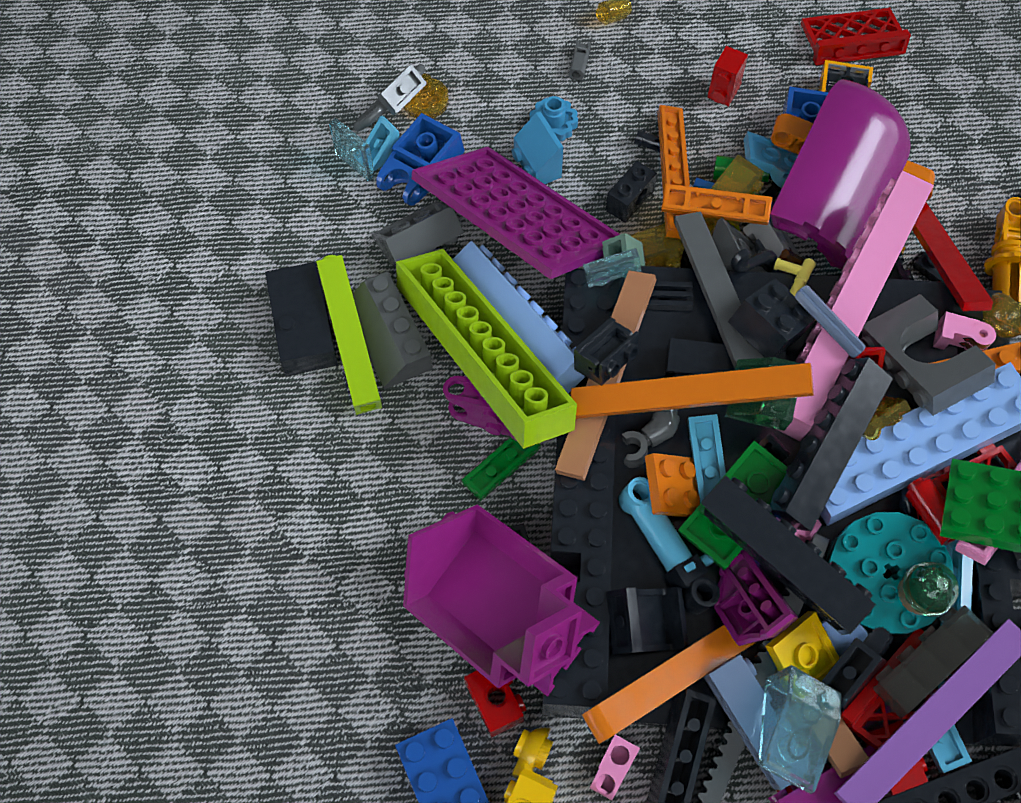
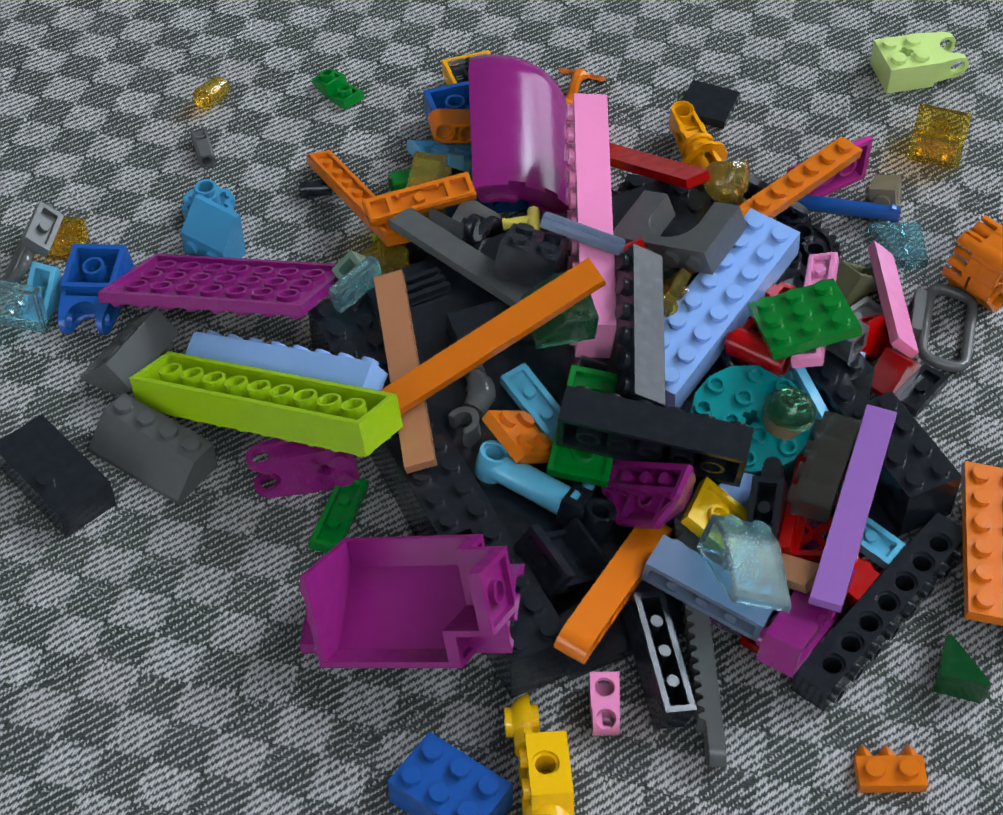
camera: 30 degrees left, 15 degrees down
lime brick [316,255,382,415] -> none
red brick [464,670,527,738] -> none
black hinge [574,317,639,386] -> none
black brick [605,161,657,223] -> none
red brick [707,46,748,107] -> none
red fence [801,8,911,65] -> none
bright pink leg [933,312,996,351] -> none
none -> green slope [311,68,364,110]
none -> orange piece [558,68,607,105]

